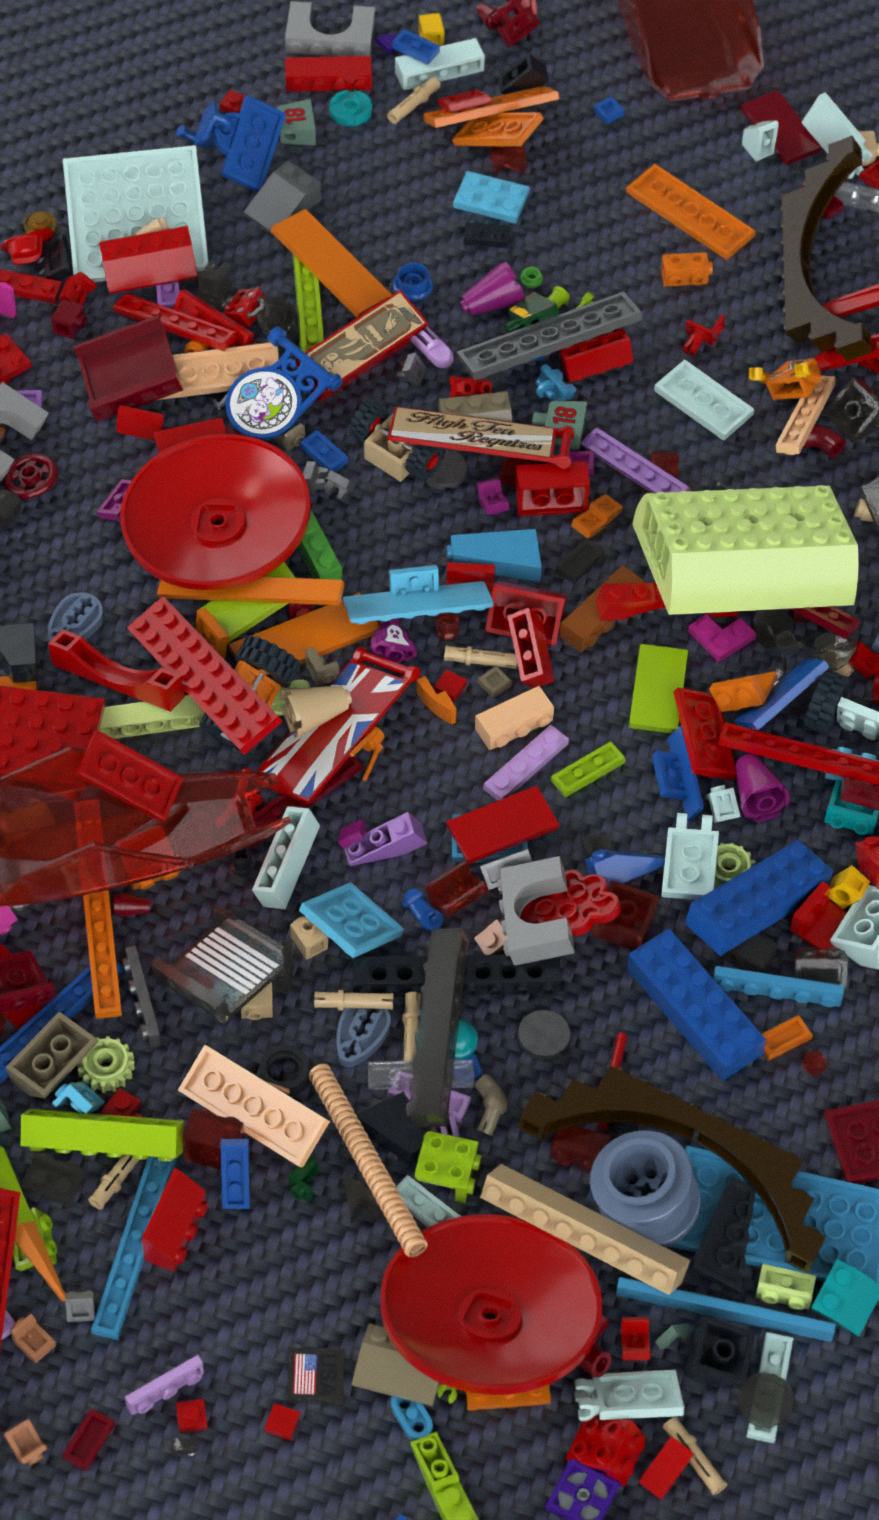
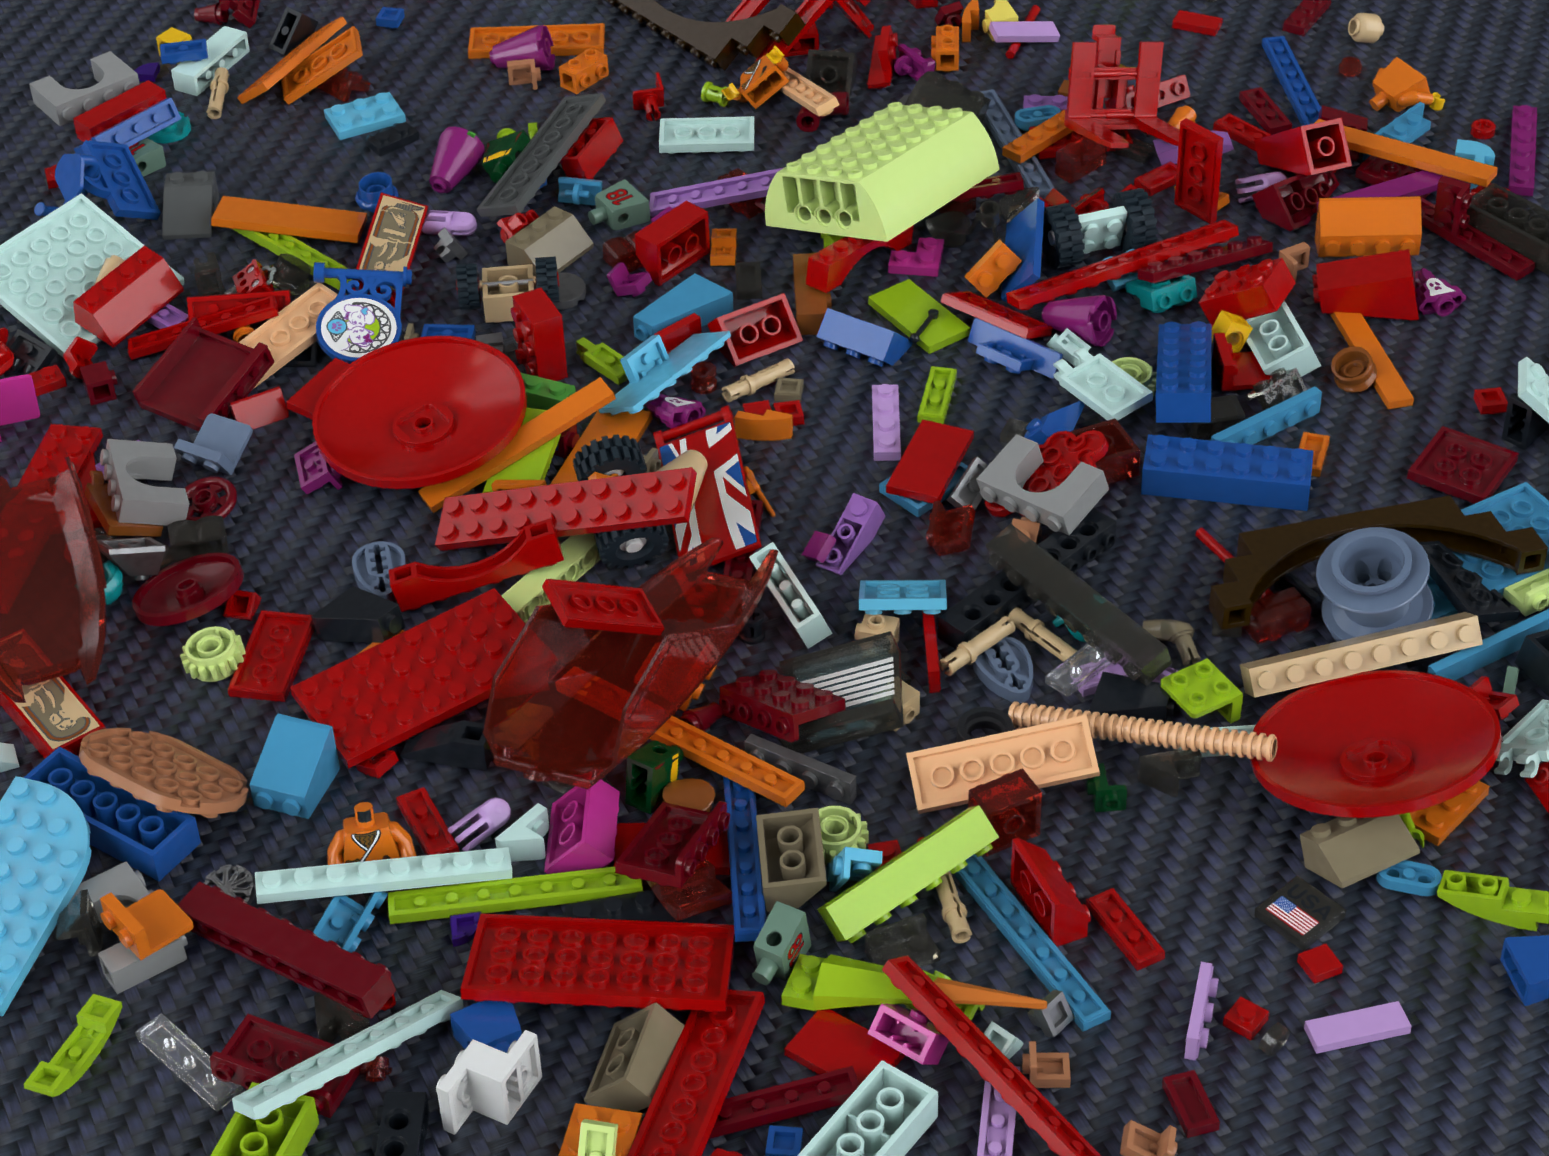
camera: 40 degrees left, 15 degrees down
blue plate [221,1139,250,1209] -> none
flag [388,407,575,469] -> none
blue piece [402,889,443,932] -> none
red tile [437,90,491,113] -> none
light nougat brick [475,686,554,750] -> none
red brick [507,608,555,689] -> none
flat silver tile [518,1010,570,1060] -> none
clear red plate [803,1051,827,1077] -> none
none -> blue fence [74,97,182,154]
none -> sand blue bracket [174,413,253,475]
none -> magenta cone [489,25,555,71]
none -> nougat bracket [507,58,541,90]
none -> red brick [511,287,568,381]
none -> lime hinge [576,337,628,385]
none -> dark green torso [625,740,684,815]
none -> dark orange piece [661,778,715,812]
none -> lime bush [701,81,729,107]
none -> dark red bracket [719,669,846,743]
none -> red tile [773,400,804,426]
none -> slope [816,308,912,367]
none -> black hinge [909,309,939,343]
none -> red tile [922,612,941,693]
none -> light aqua slope [983,1021,1024,1060]
none -> red tile [1086,888,1165,971]
none -> lavender tile [1304,1001,1412,1054]

